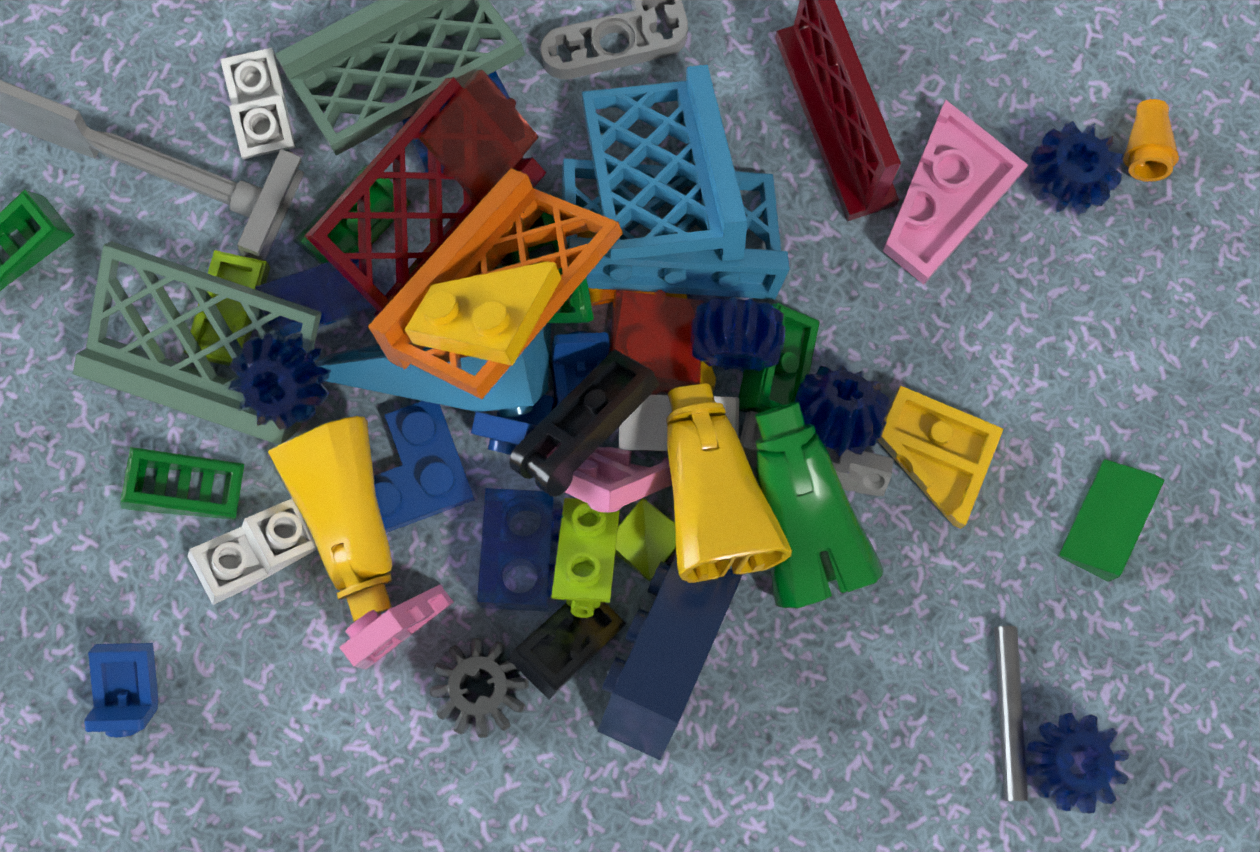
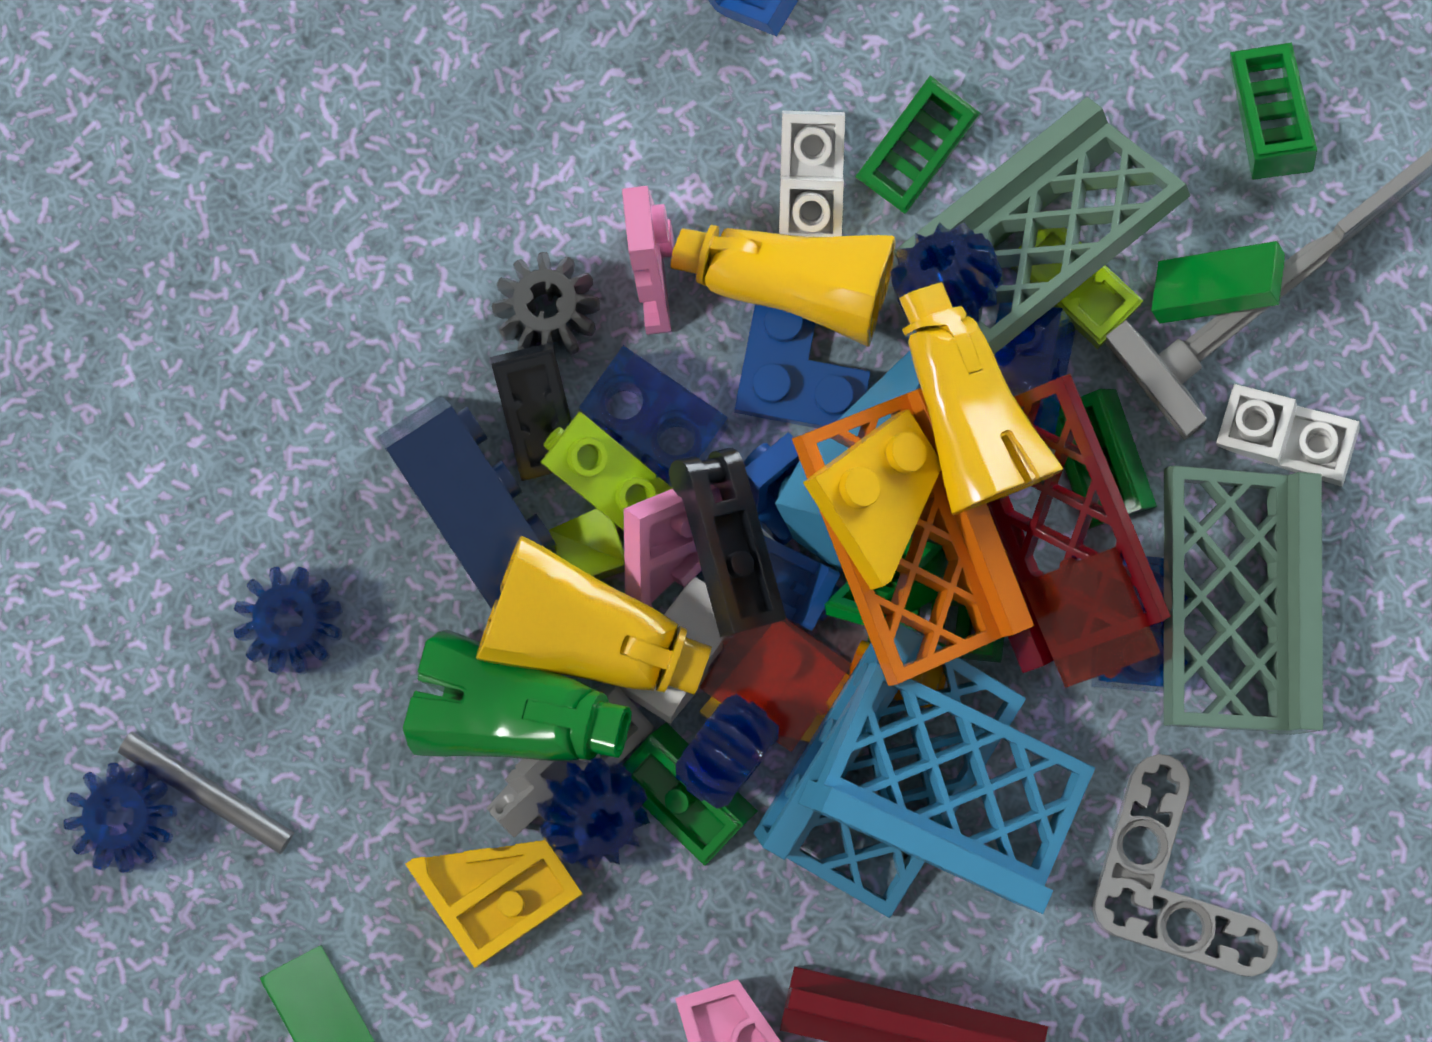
camera: 125 degrees right, 5 degrees up
none -> clear blue gear [234,567,343,675]
none -> yellow piece [899,282,1063,515]
none -> green tile [1151,241,1285,324]

